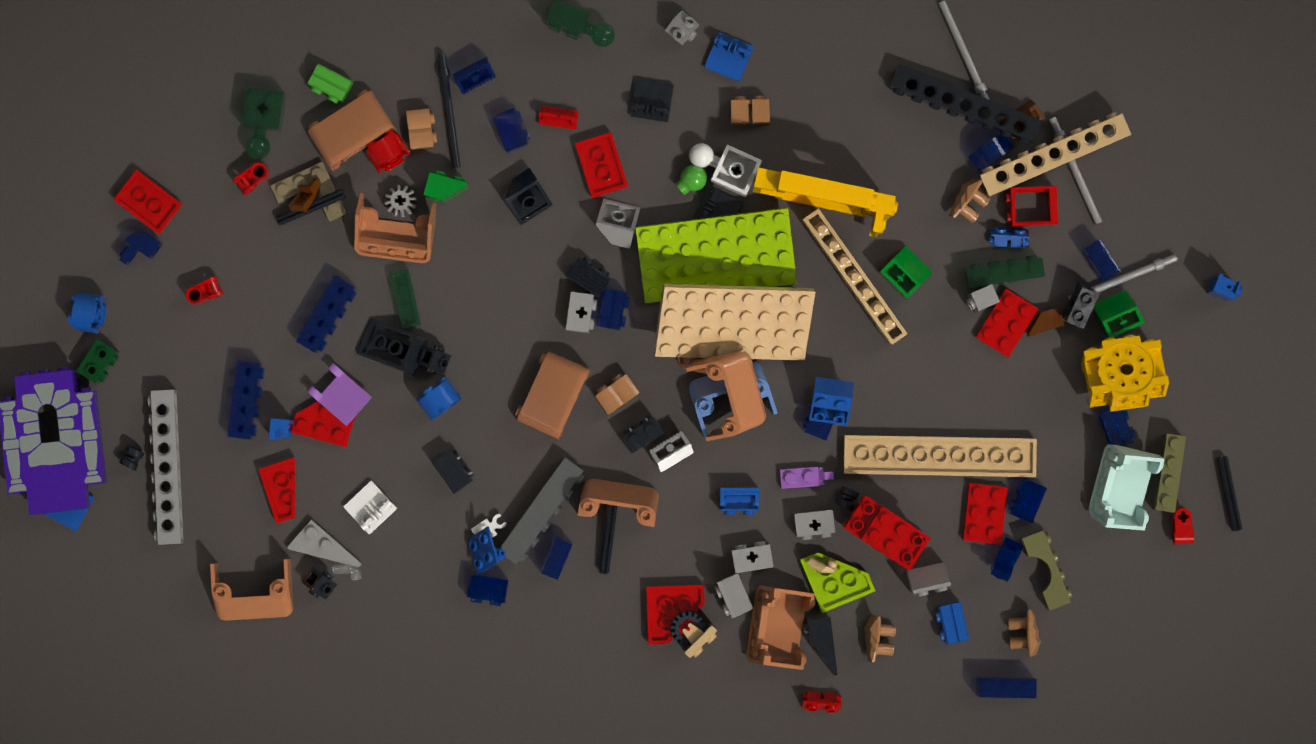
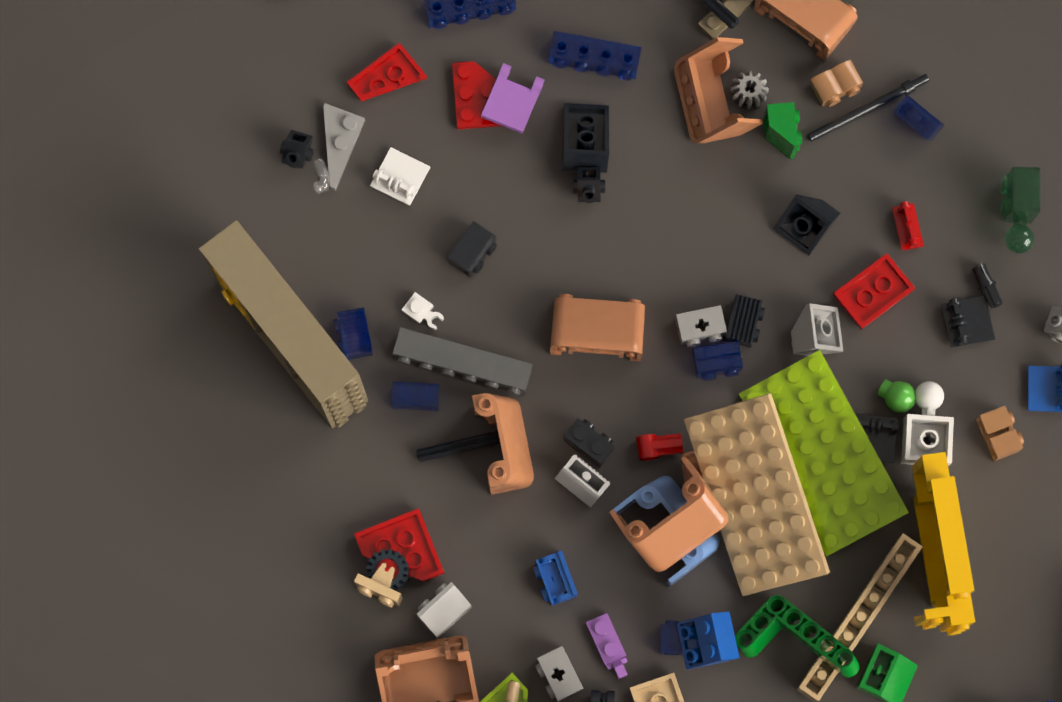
camera: 70 degrees right, 10 degrees down
nougat windscreen [210,559,293,621] -> none
blue hinge [269,418,294,440] -> none
red brick [366,130,411,174] -> none
clear green plate [390,269,421,329] -> none
blue brick [416,377,462,421] -> none
blue hinge [468,526,506,575] -> none
clear blue brick [493,108,530,154] -> none
medium nougat brick [595,374,640,415] -> none
light grey brick [731,541,773,573] -> none
none -> dark tan container [199,220,368,429]
none -> red piece [636,433,683,461]
none -> green beam [735,595,859,677]
none -> black axle [972,263,1003,308]

